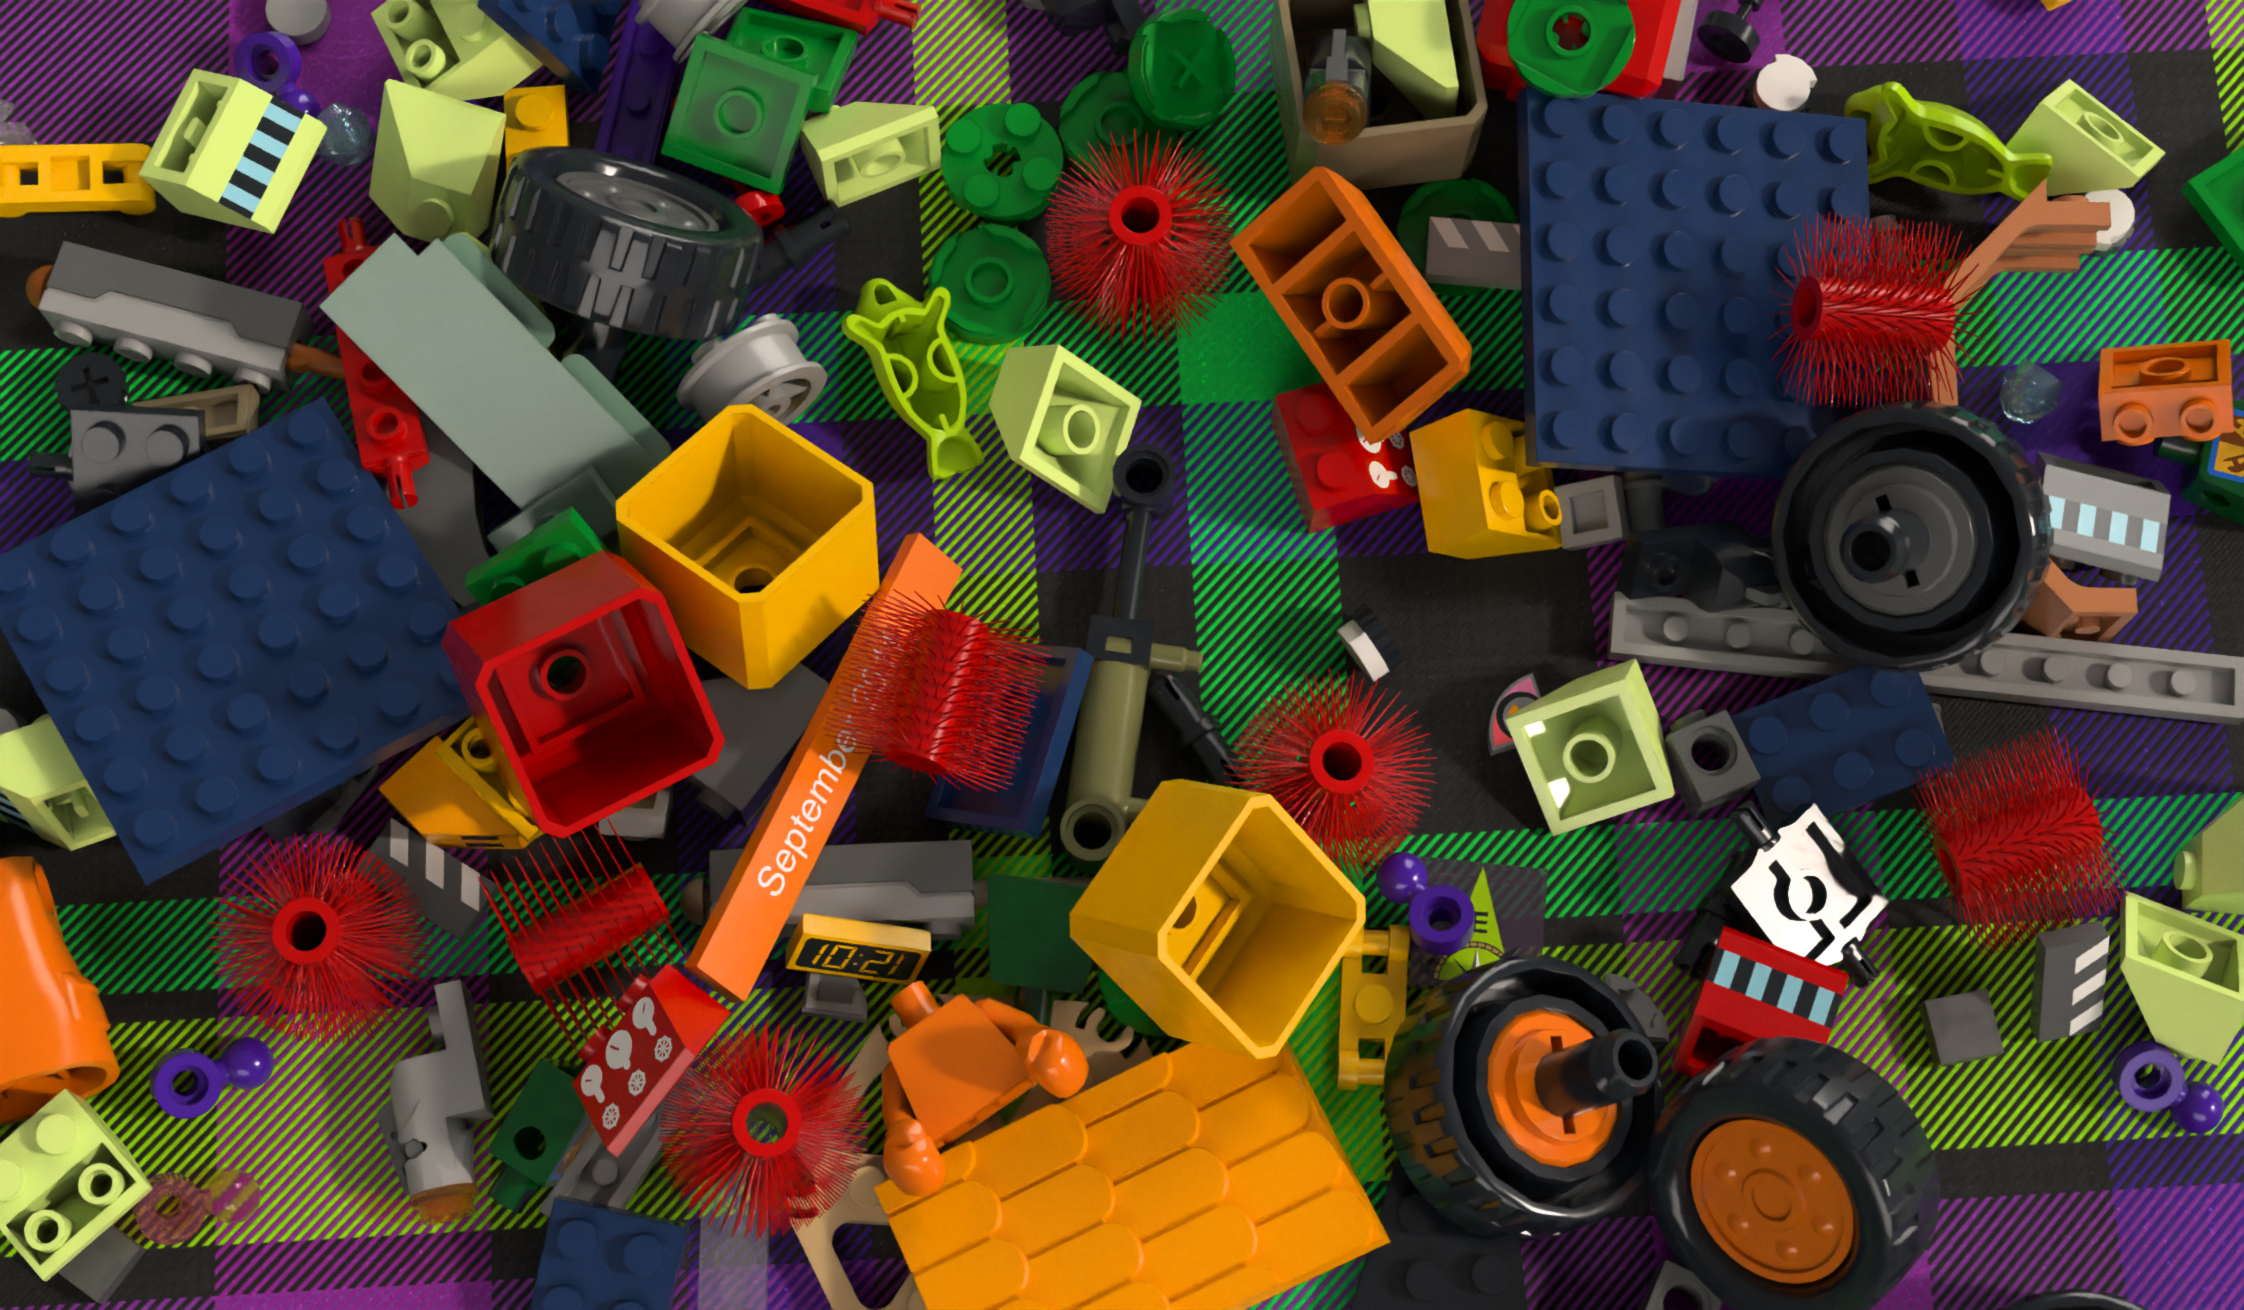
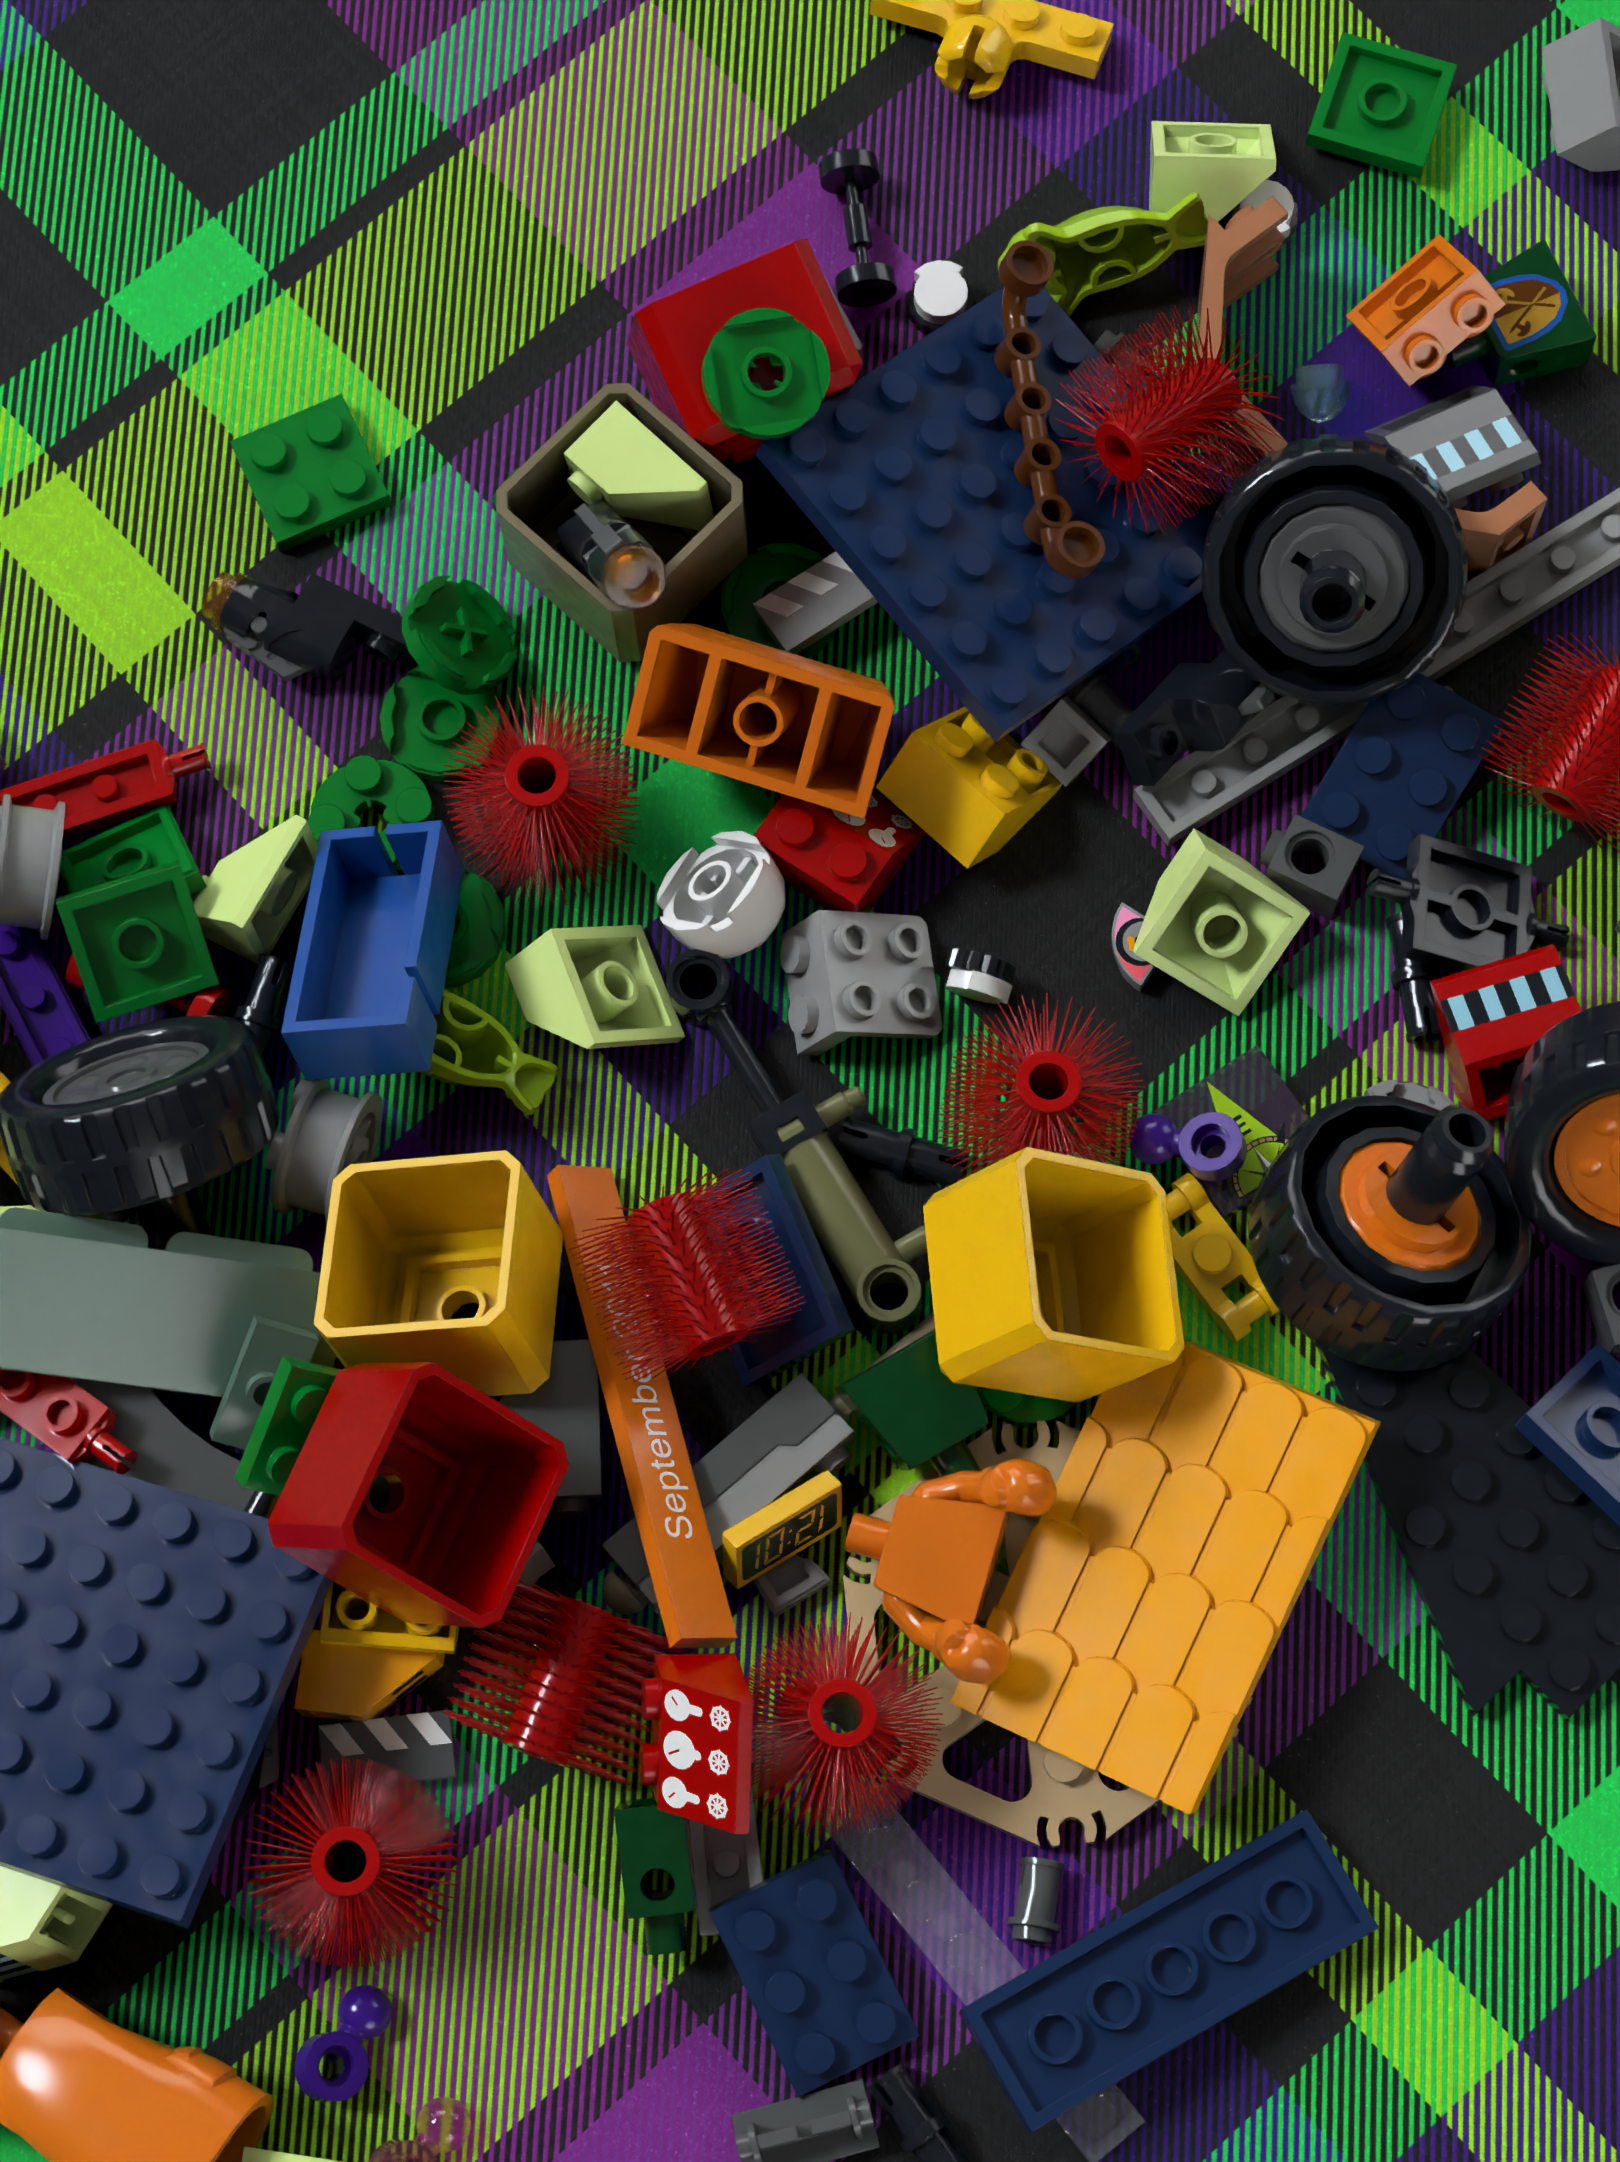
camera: 30 degrees left, 0 degrees up
light grey plate [377,979,495,1225] -> none
none -> blue piece [281,820,464,1080]
none -> white cylinder [657,831,786,959]
none -> light grey bracket [780,910,942,1056]
none -> reddish brown bar [994,240,1105,579]

